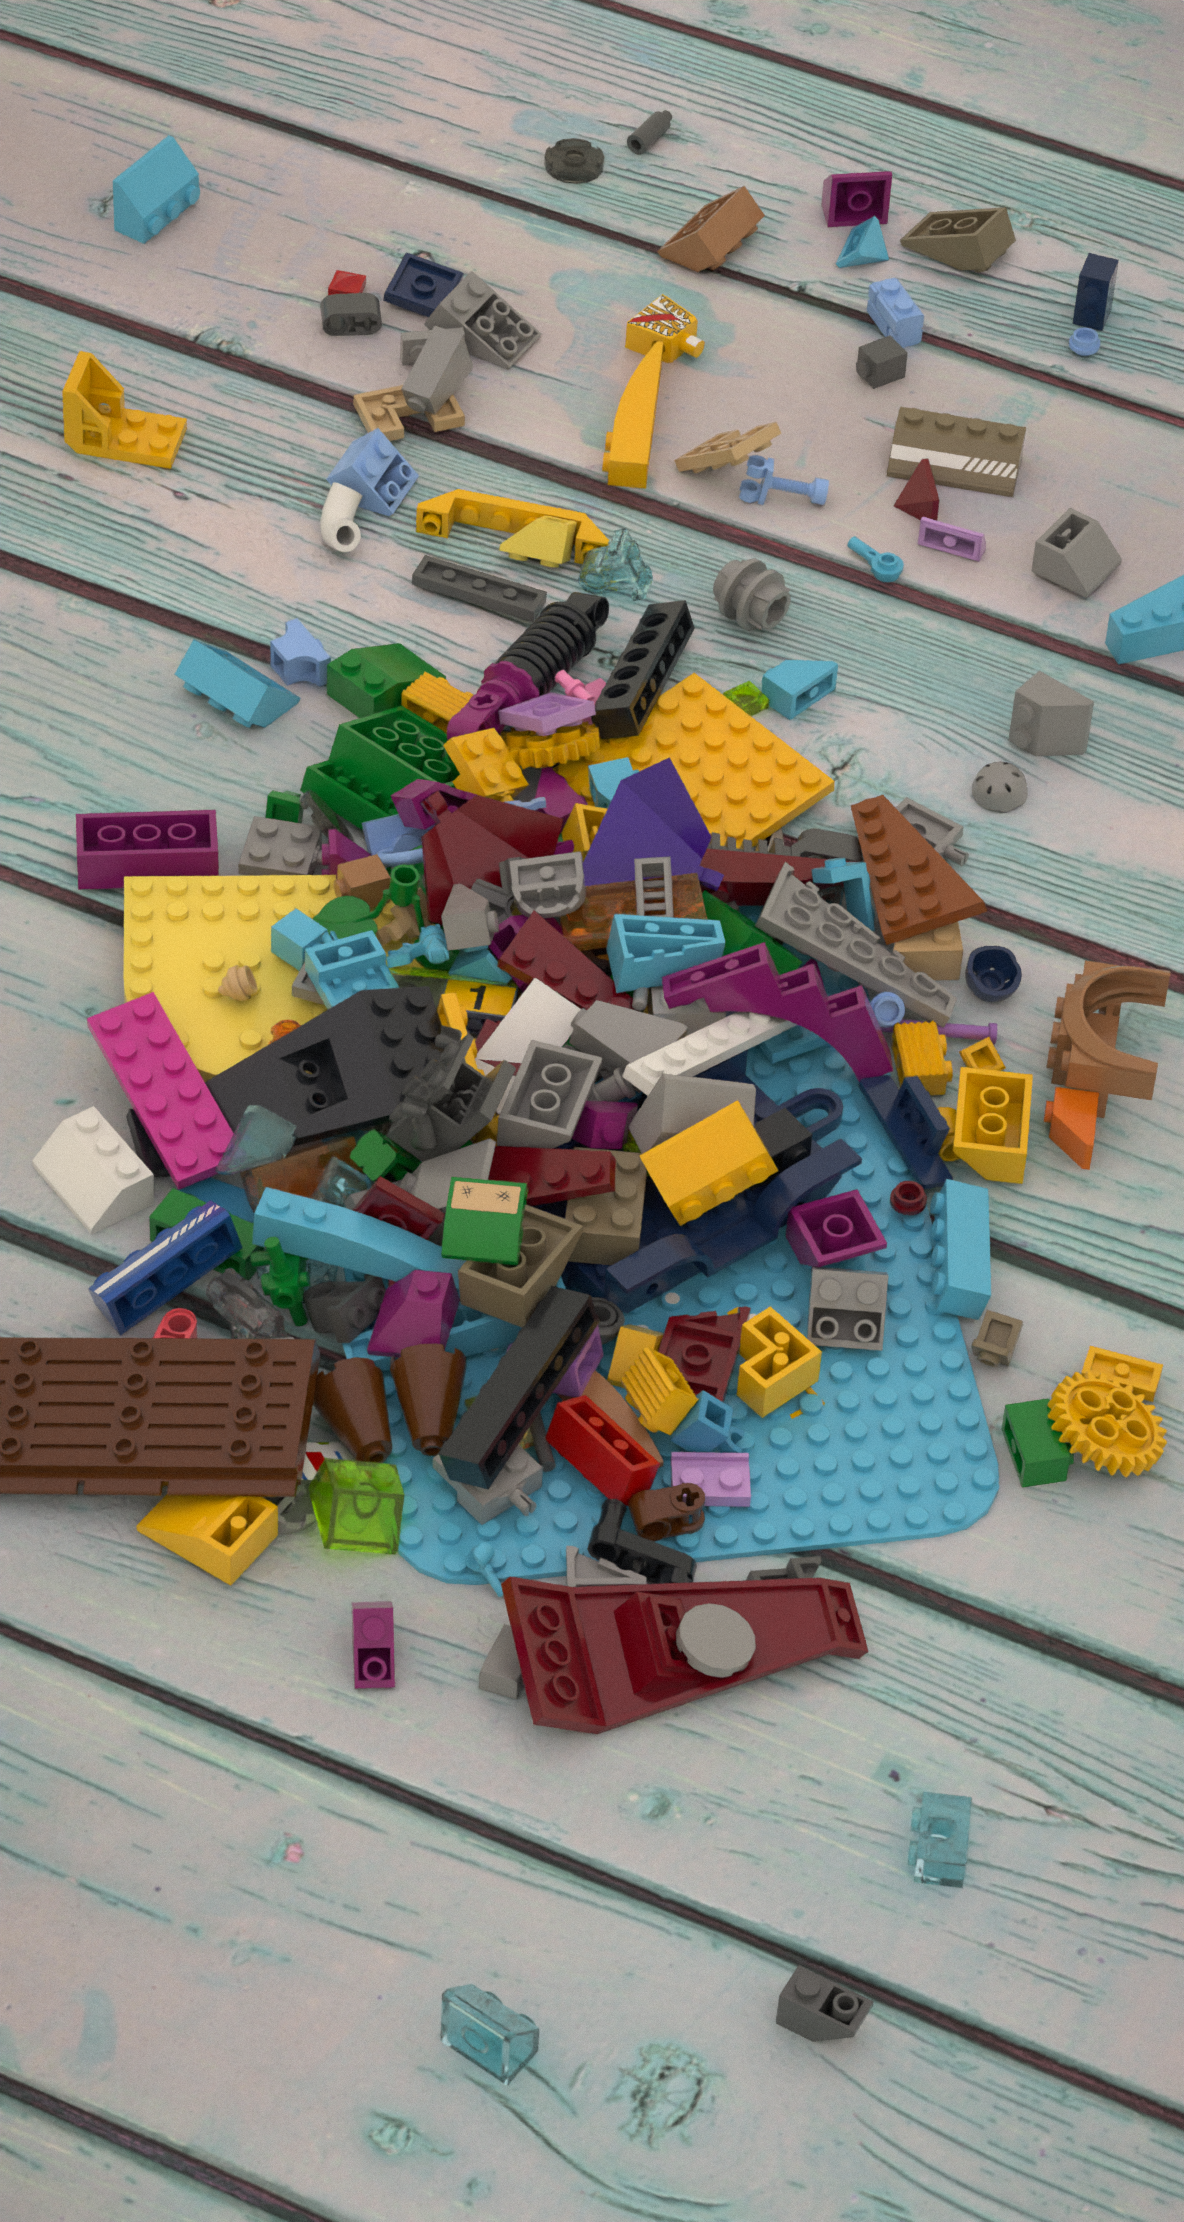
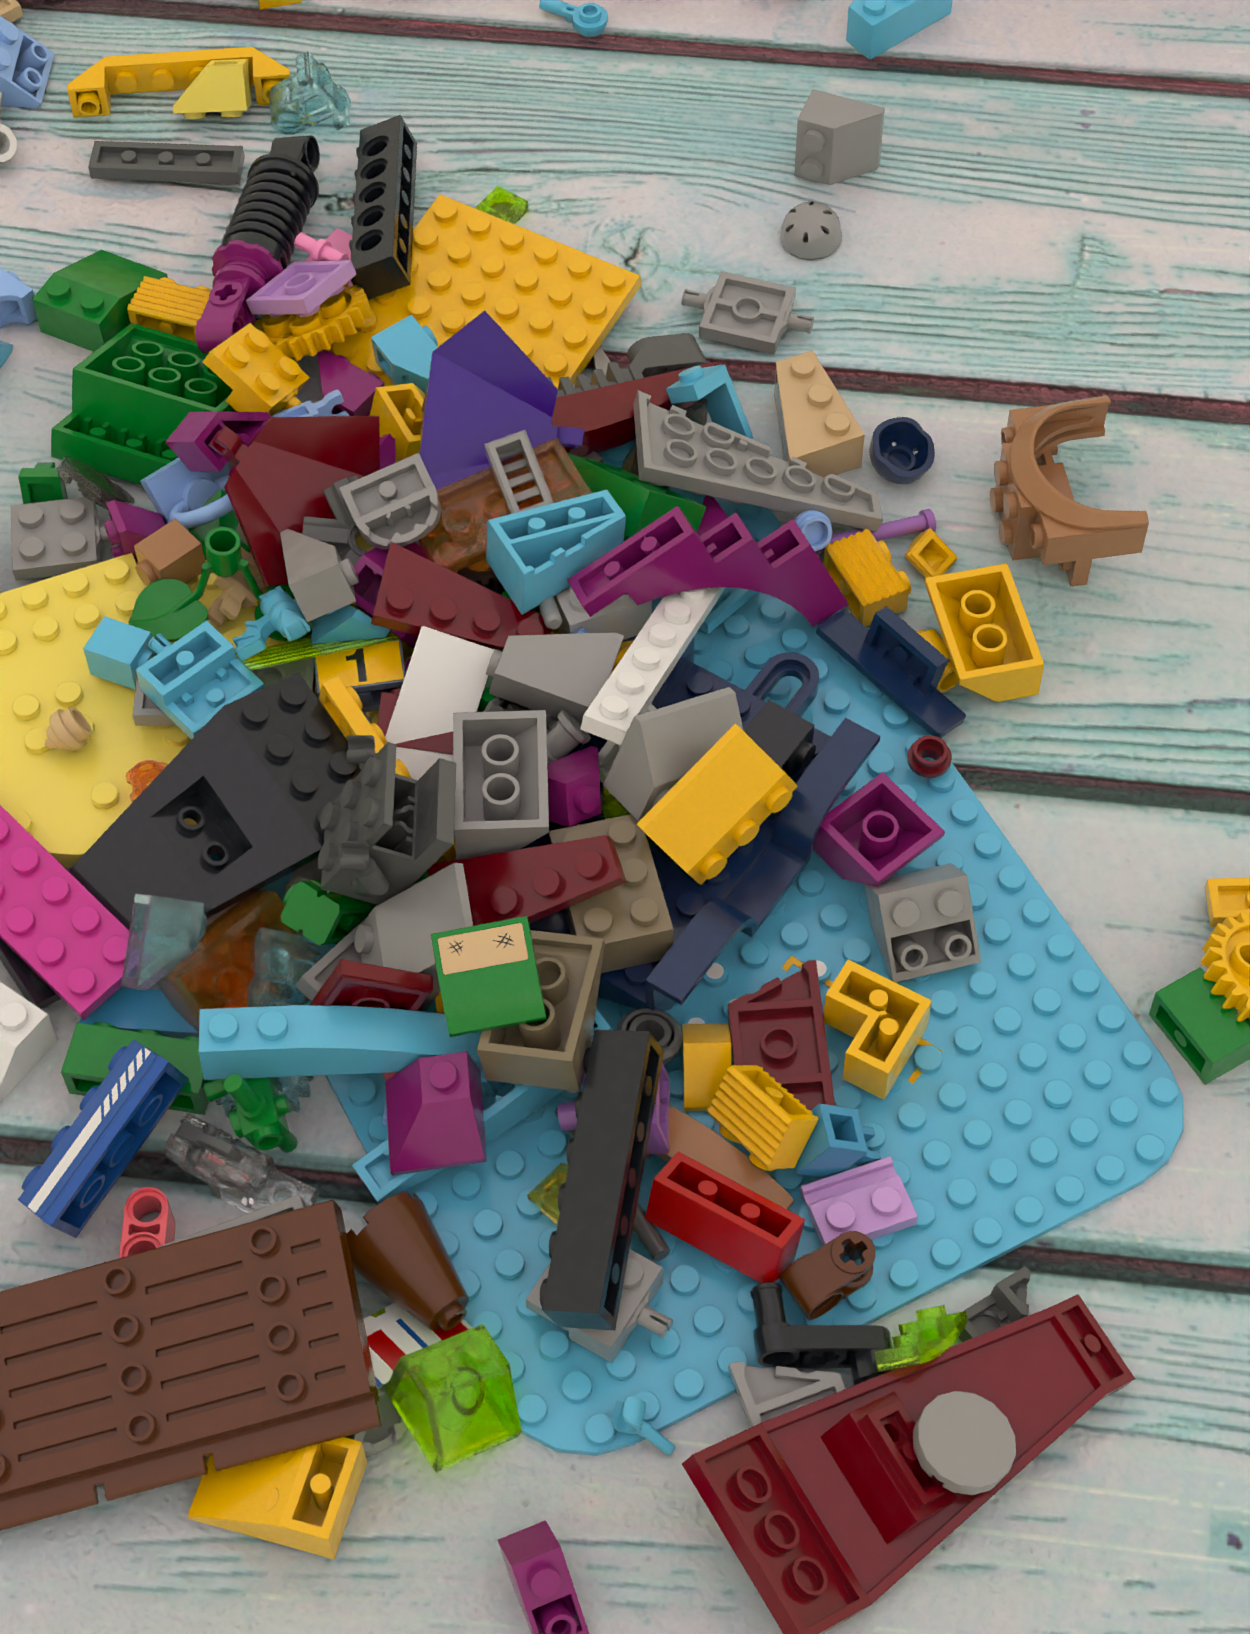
camera: 15 degrees left, 10 degrees up
dark grey pin [303,1274,386,1343] -> none
reddish brown cone [390,1344,467,1456] -> none
light grey slope [479,1624,523,1699] -> none
light grey piece [713,558,791,631] -> none
medium azure slope [761,660,838,720] -> none
dark orange wing [850,795,988,945] -> none
medium azure brick [930,1179,991,1320] -> none
dark tan bracket [971,1310,1023,1367] -> none
orange slope [1044,1087,1099,1170] -> none
none -> clear neon green slope [874,1305,968,1371]

